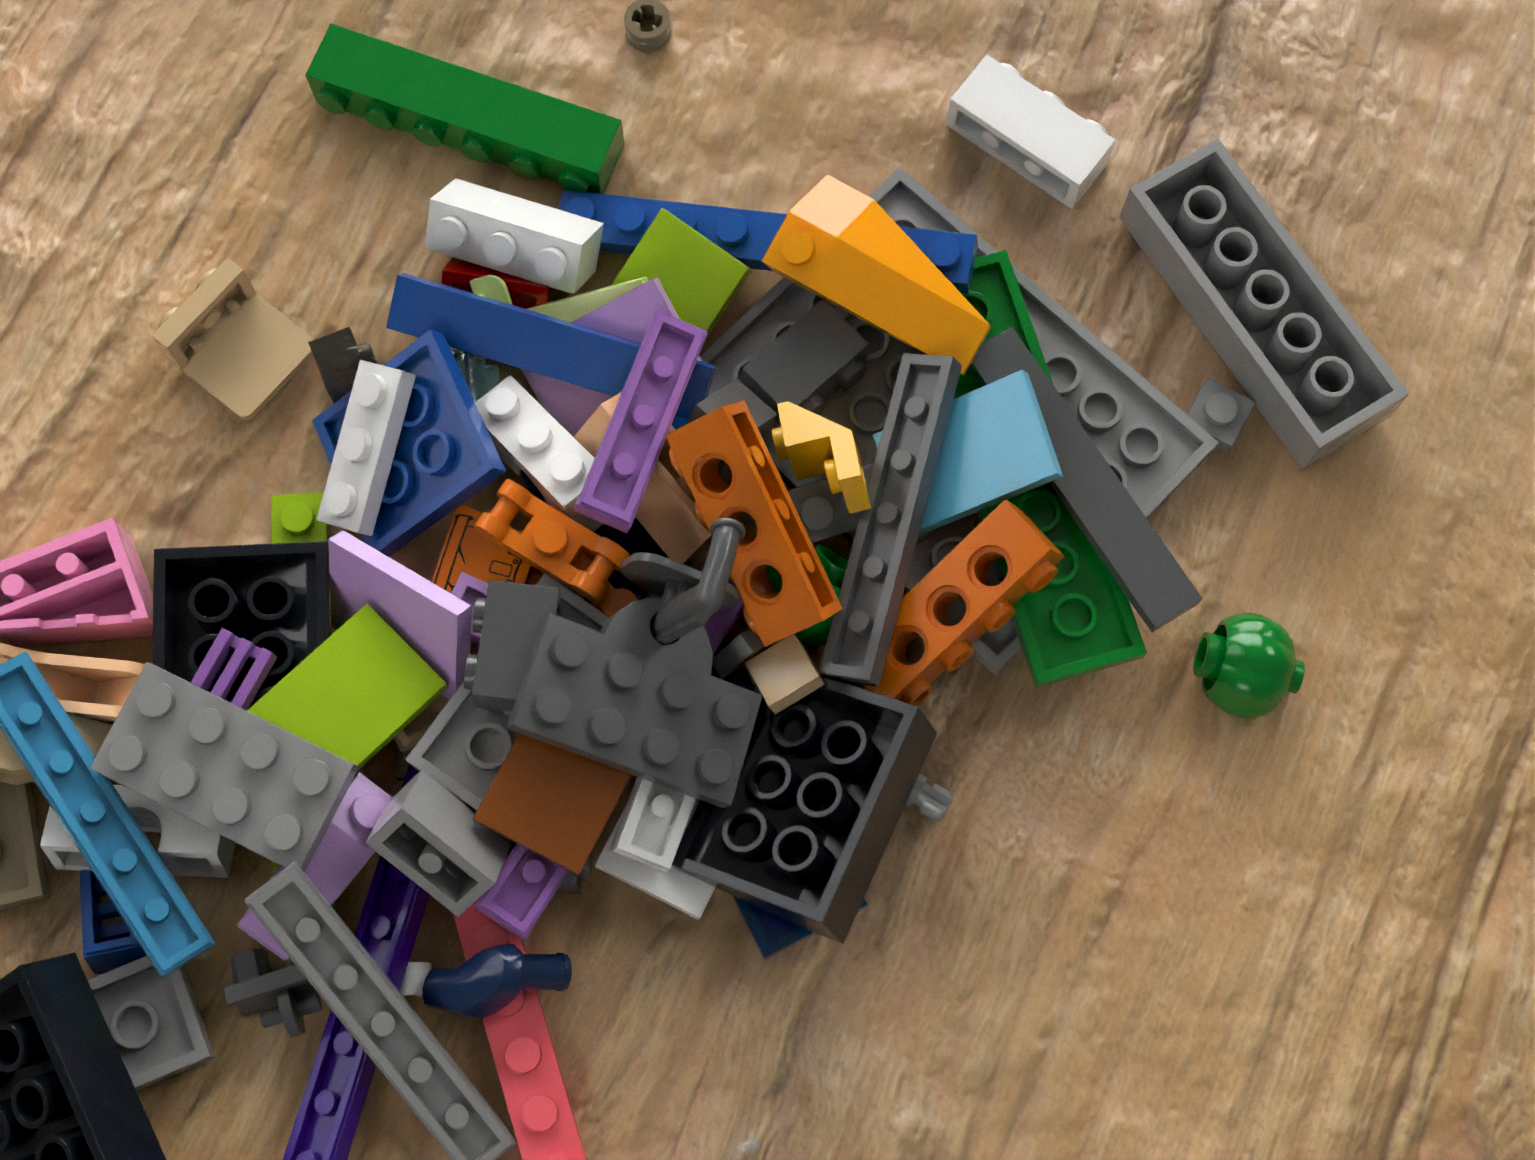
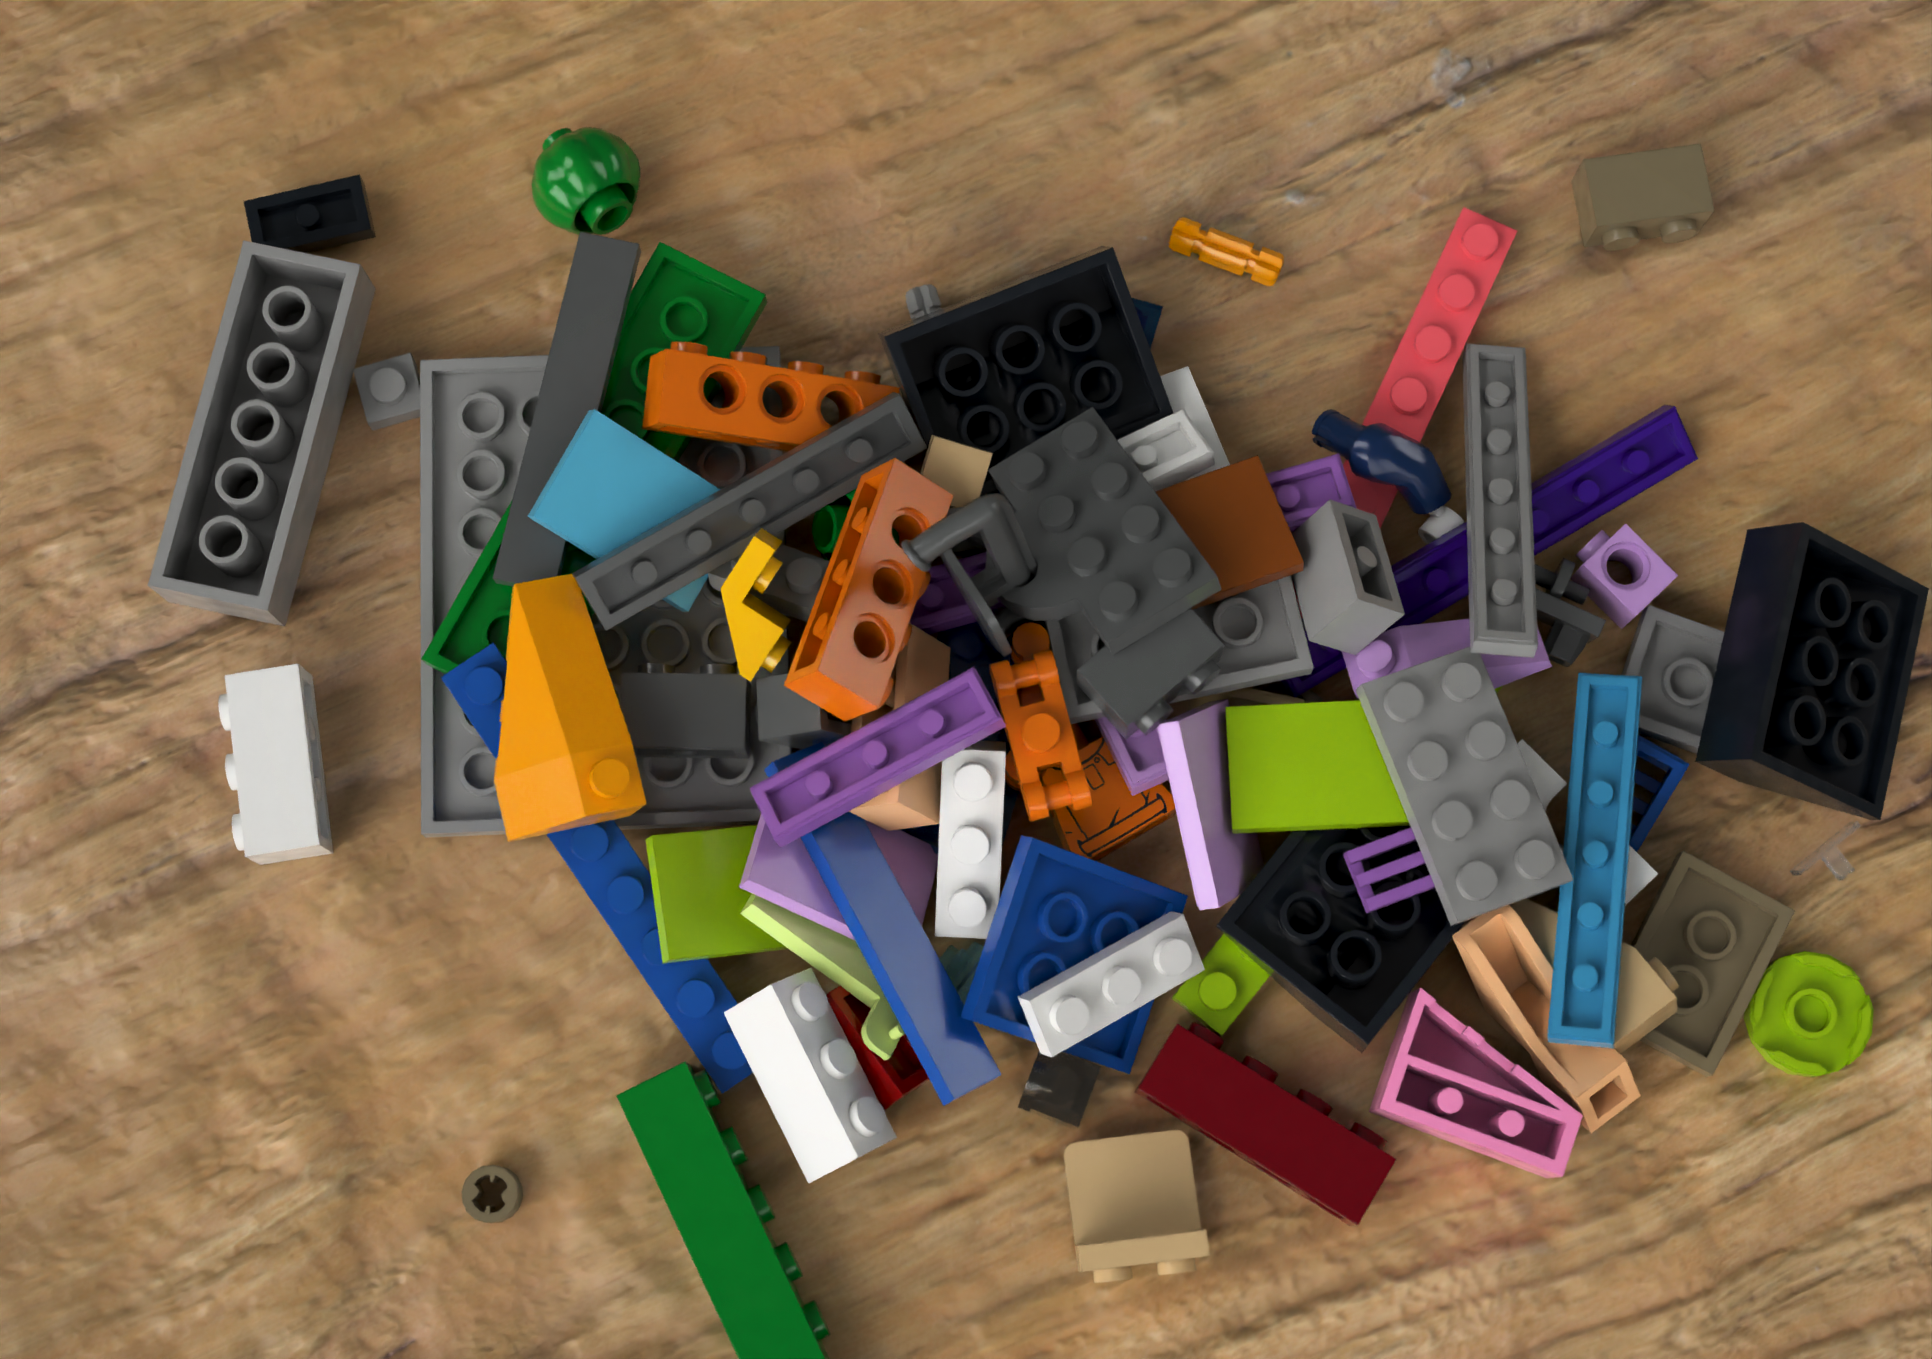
camera: 135 degrees left, 5 degrees up
none -> black plate [244,175,376,253]
none -> dark red brick [1135,1022,1396,1226]
none -> light orange axle [1169,217,1284,286]
none -> lavender brick [1570,524,1678,630]

